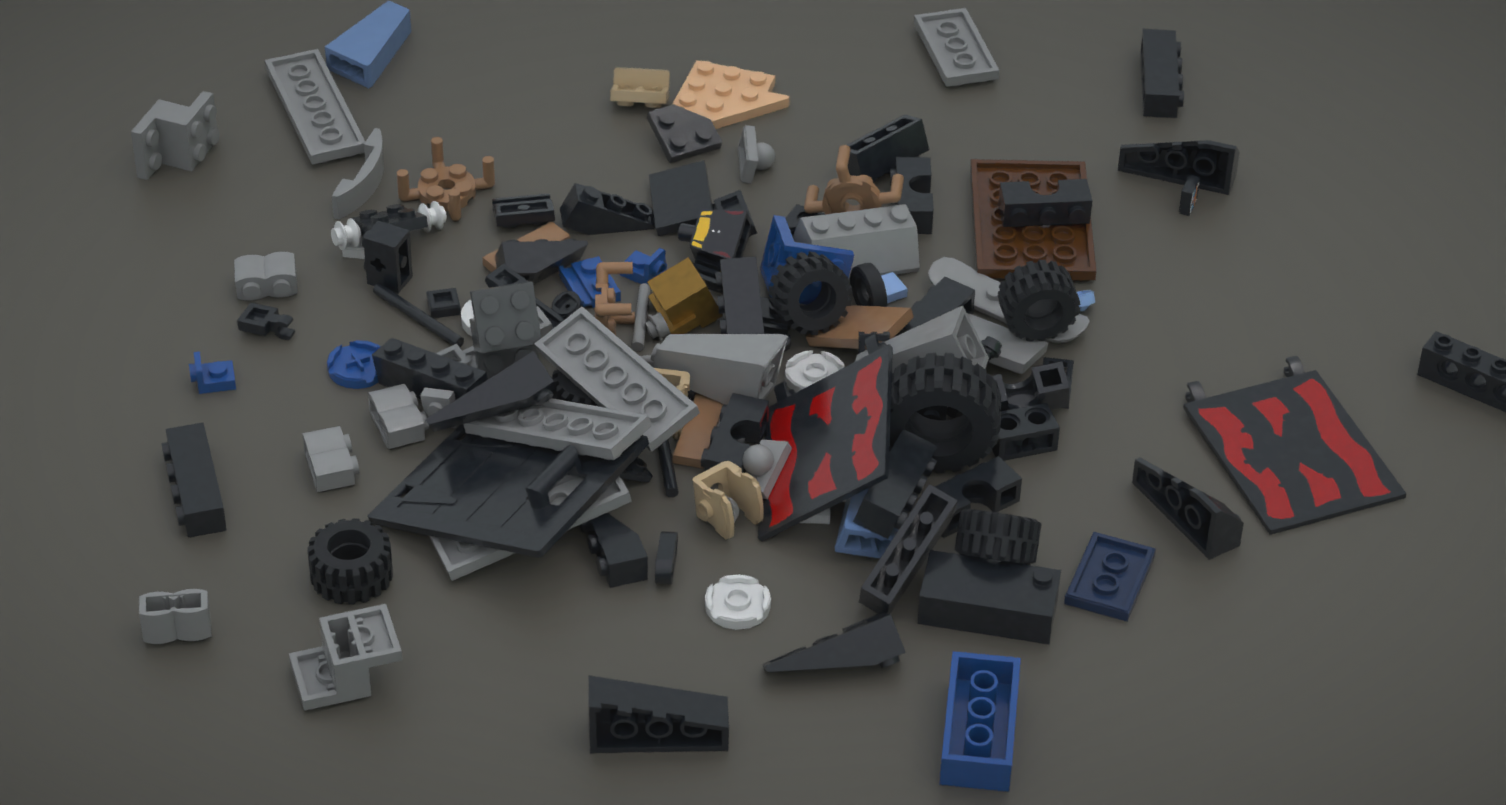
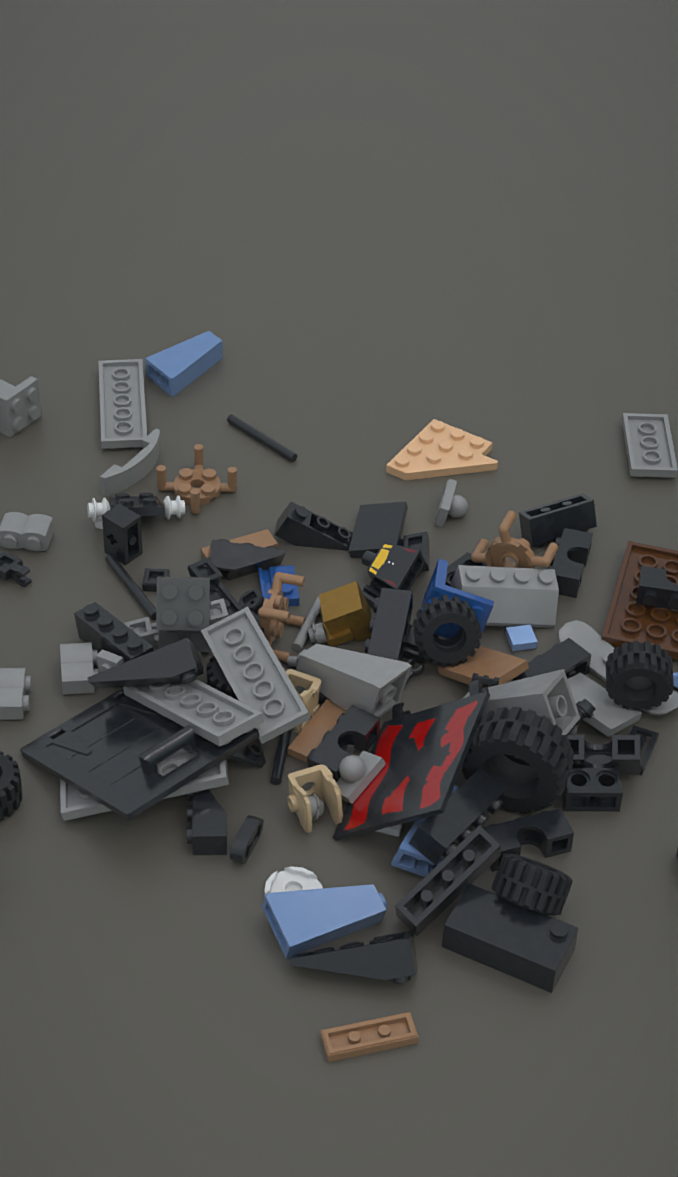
camera: 15 degrees right, 0 degrees up
blue tile [327,340,381,389] -> none
black plate [492,194,555,228] -> none
black wedge [589,675,729,753] -> none
tan bracket [610,67,670,108] -> none
blue bracket [619,248,667,284] -> none
black plate [647,104,722,163] -> none
white tile [784,350,845,392] -> none
black tyre [850,263,887,307] -> none
blue brick [939,651,1021,792] -> none
dark blue tile [1064,532,1156,622] -> none
none -> black bar [227,414,298,462]
none -> medium blue slope [262,884,387,958]
none -> medium nougat tile [320,1012,419,1062]

